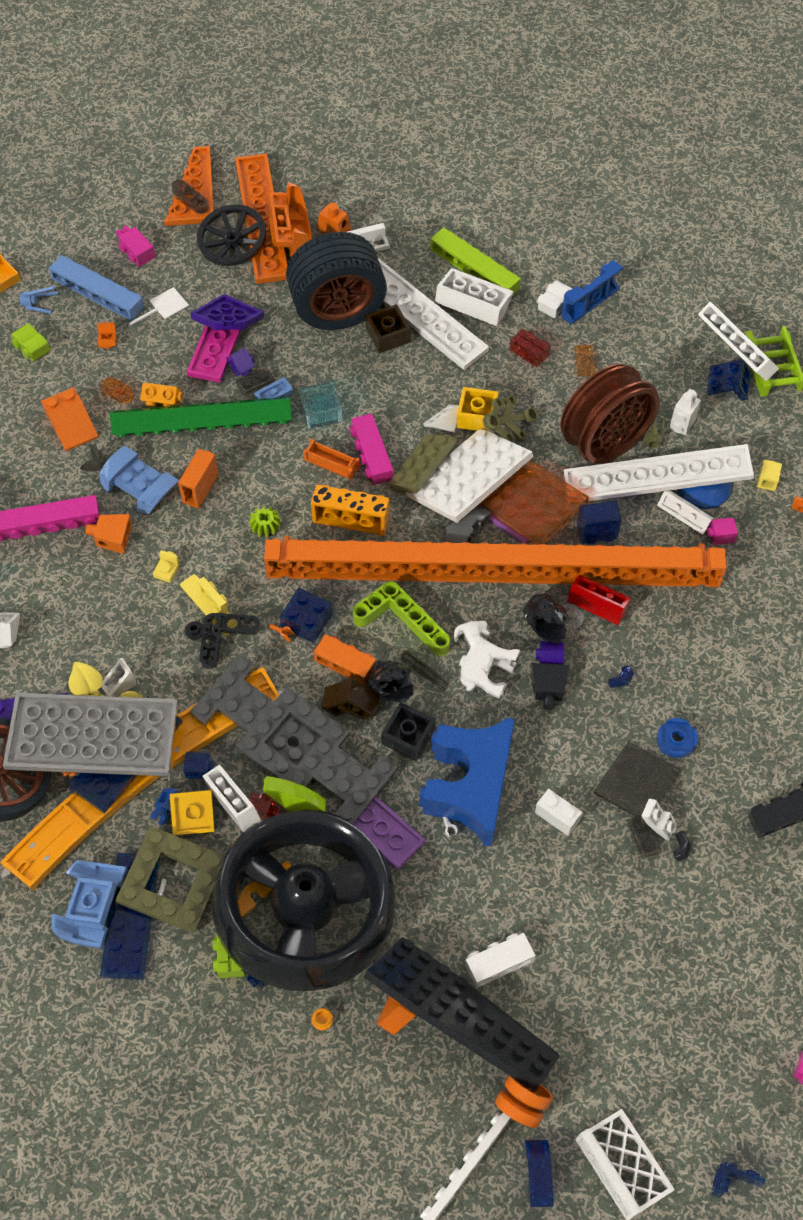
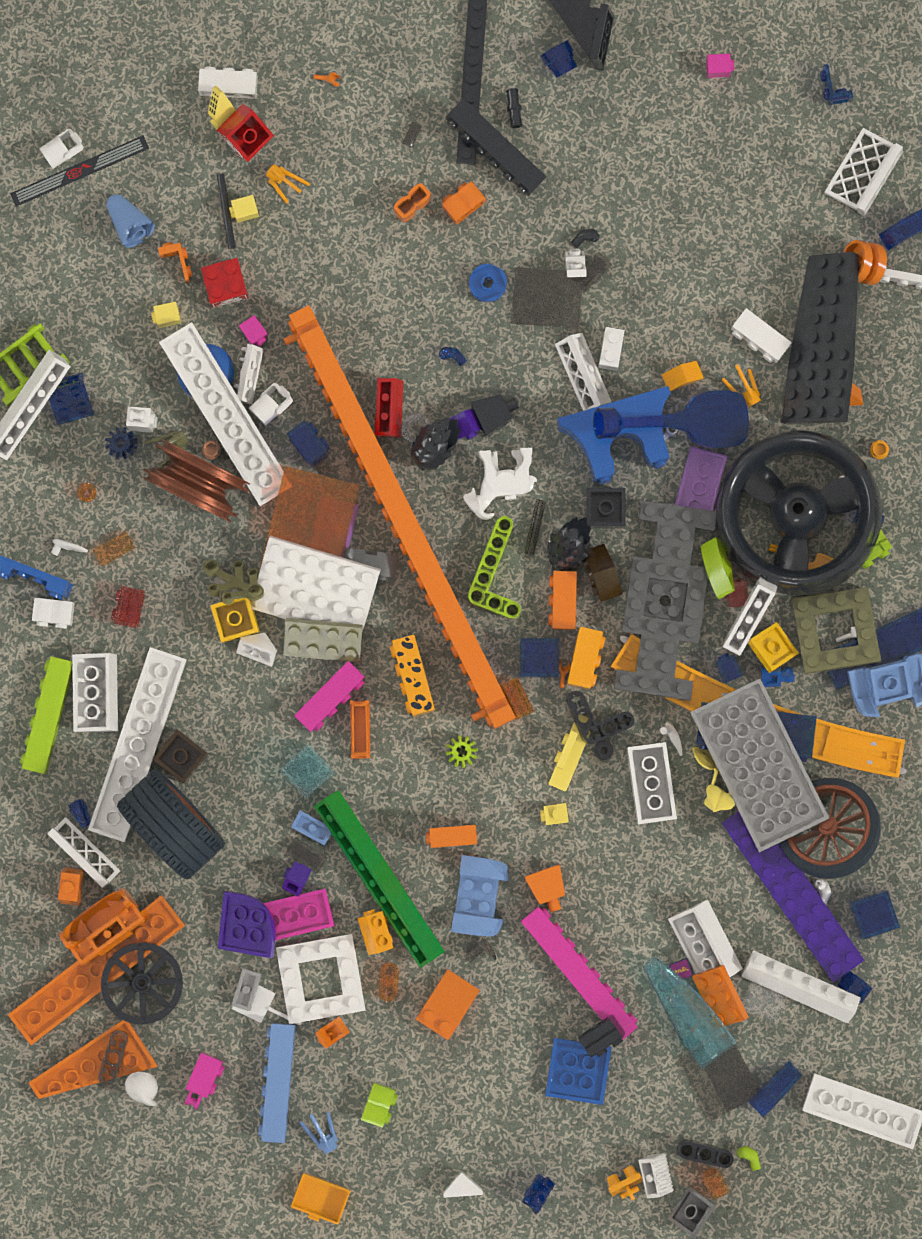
camera: 120 degrees left, 25 degrees up
white slope [101,658,136,697] -> none
none -> white bar [51,539,88,556]
none -> clear blue cone [68,798,91,828]
none -> clear orange plate [77,483,97,502]
none -> clear blue gear [105,427,137,460]
none -> white piece [125,1072,158,1106]
none -> red brick [201,258,249,308]
none -> nougat plate [202,440,221,460]
none -> light grey plate [231,968,262,1011]
none -> white piece [249,383,293,426]
none -> white plate [276,934,366,1024]
none -> orange brick [393,183,431,223]
none -> orange brick [442,181,486,225]
none -> clear orange plate [500,677,535,720]
none -> white fence [555,333,611,411]
none -> light orange brick [566,627,605,690]
none -> clear blue piece [593,390,749,448]
none -> white brick [626,742,677,824]
none -> white bar [660,722,683,756]
none -> light orange slope [661,361,704,392]
none -> light orange plant [722,364,761,408]

